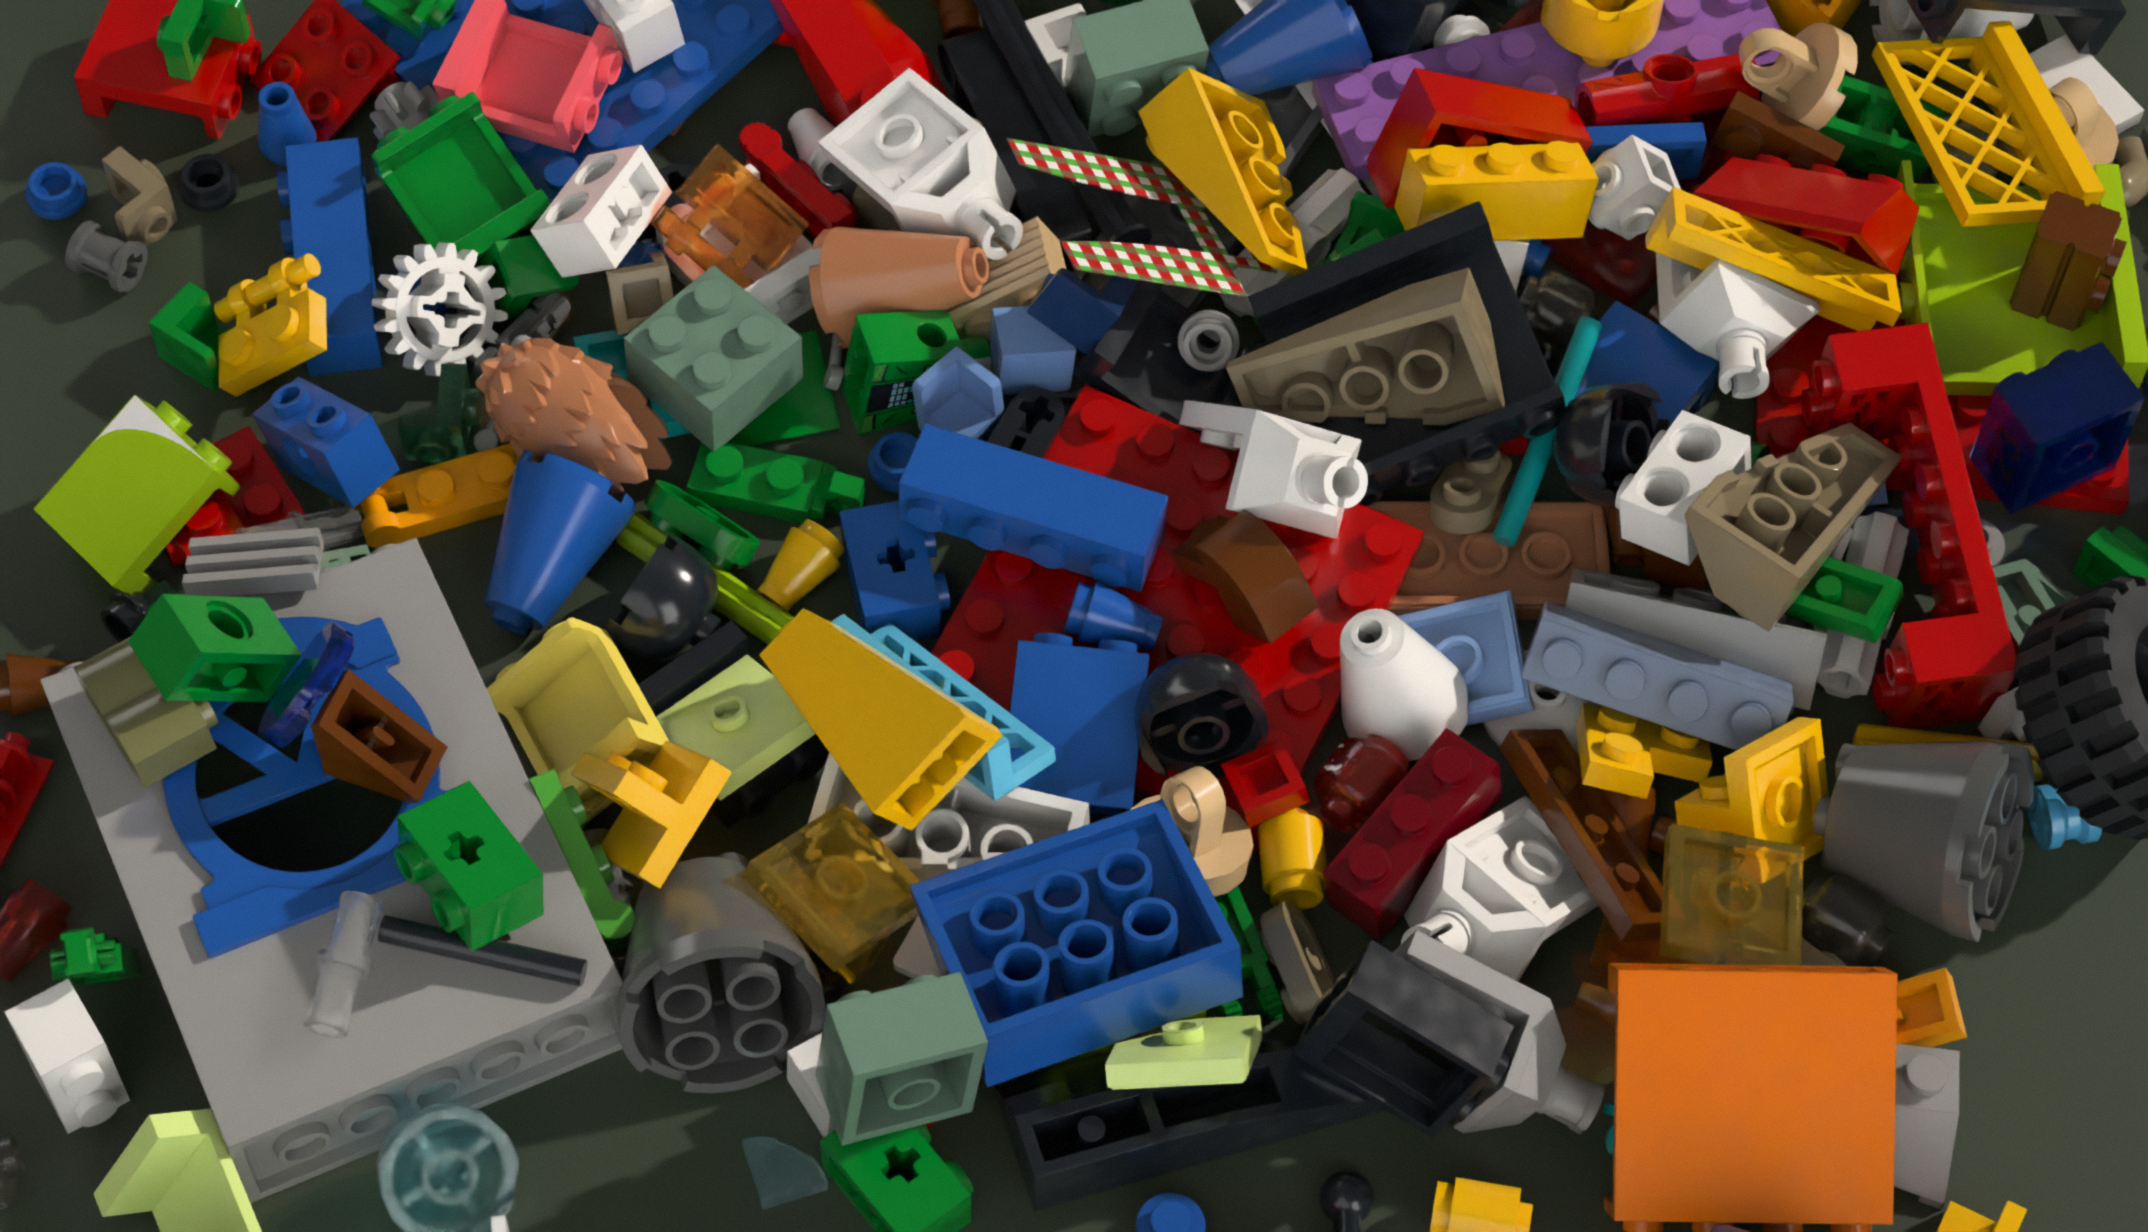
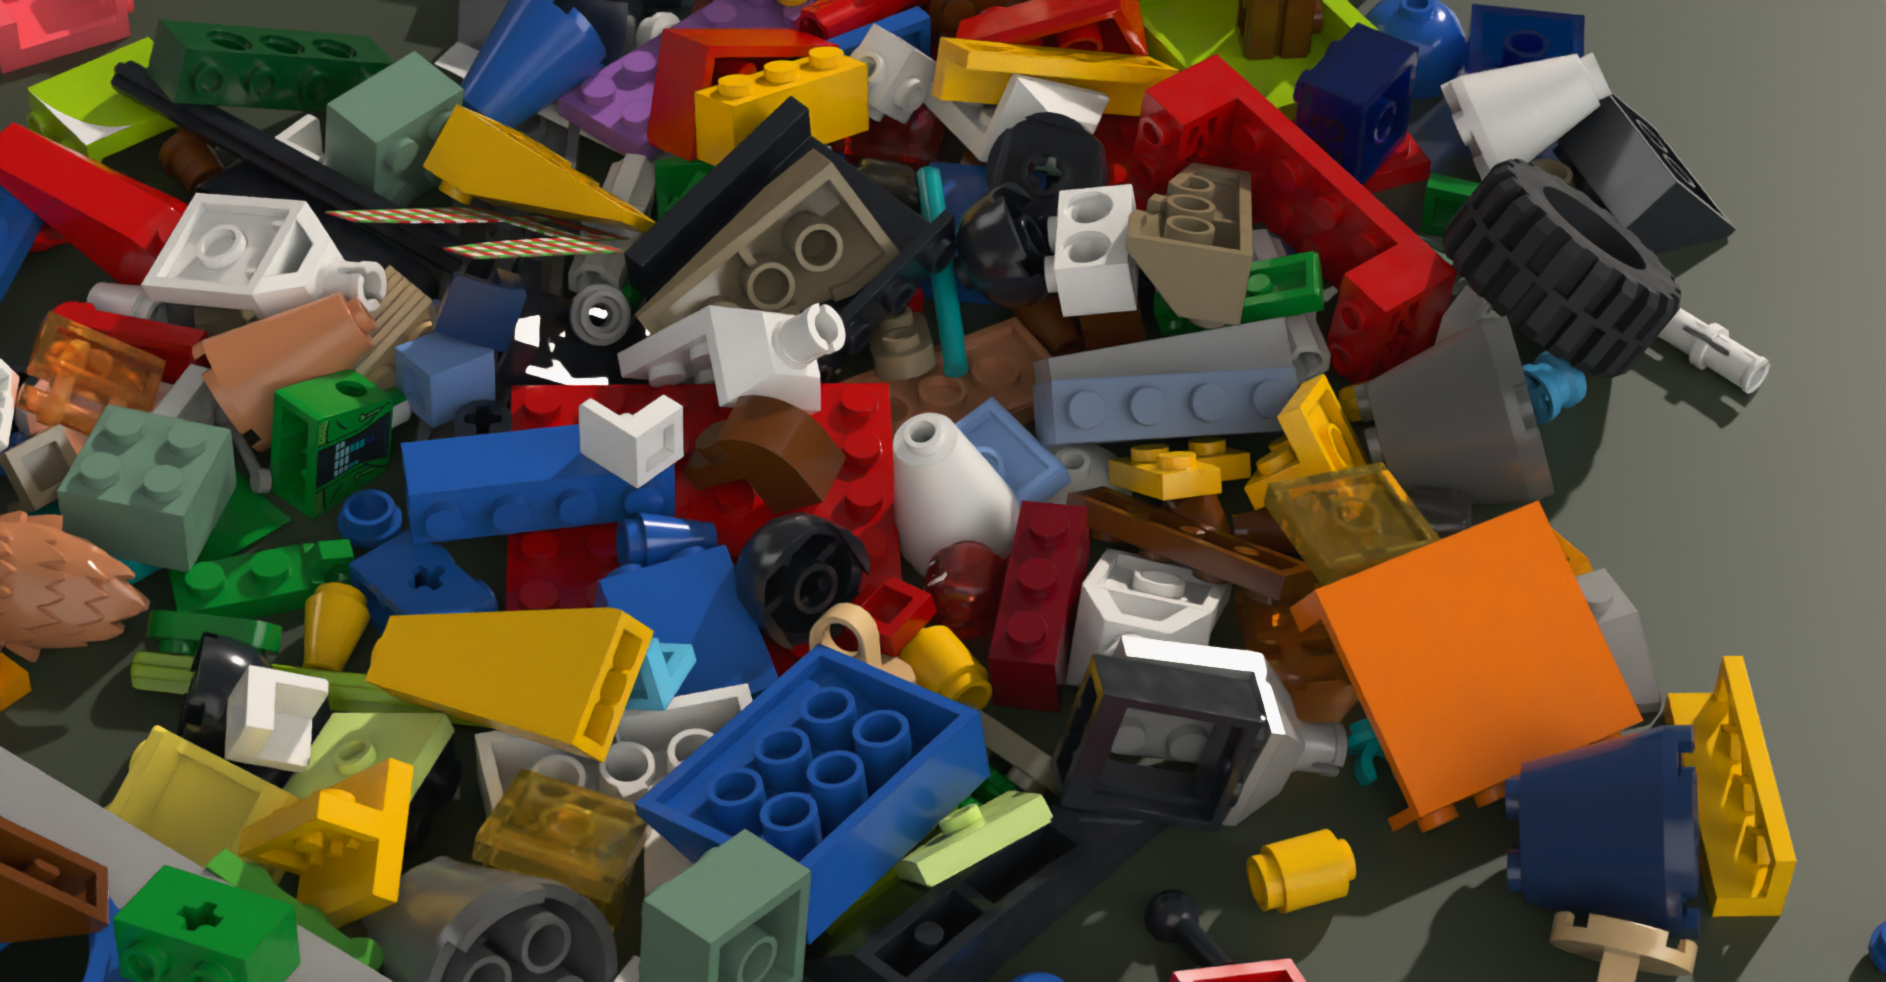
camera: 30 degrees left, 15 degrees down
blue cone [484,451,636,636] -> none
medium blue panel [912,346,1004,442] -> none
none -> white panel [224,665,328,773]
none -> white panel [579,394,684,489]
none -> black plate [986,112,1108,222]

